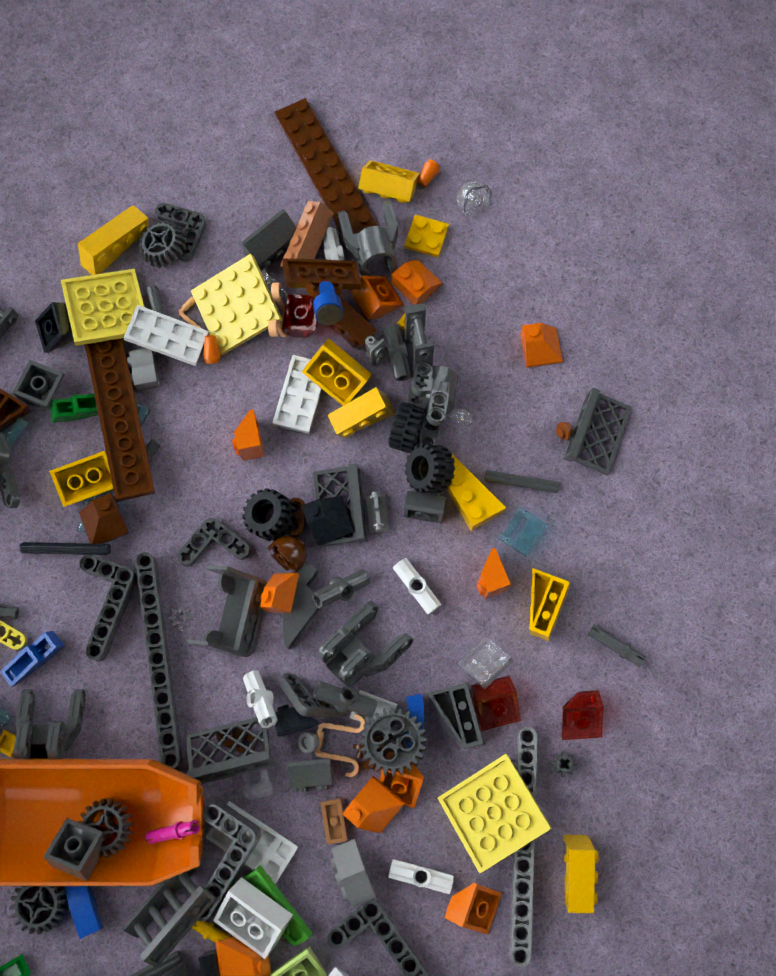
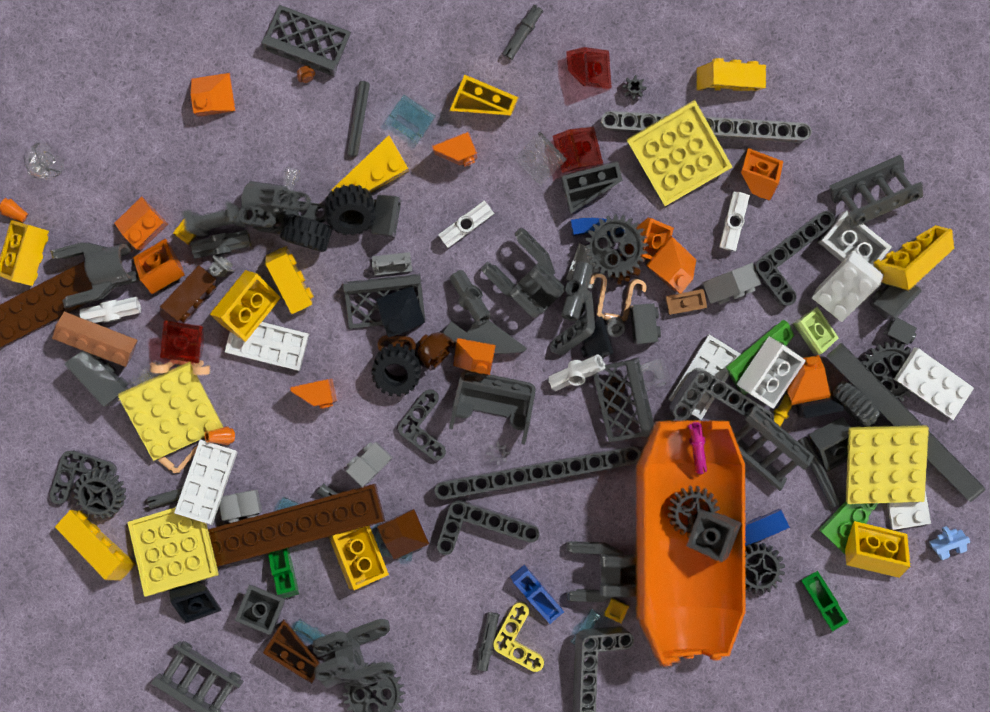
camera: 90 degrees left, 15 degrees up
black axle [19,542,111,555] -> none
reddish brown plate [283,258,361,325] -> none
yellow plate [404,214,449,258] -> none
none -> light grey brick [346,442,393,487]

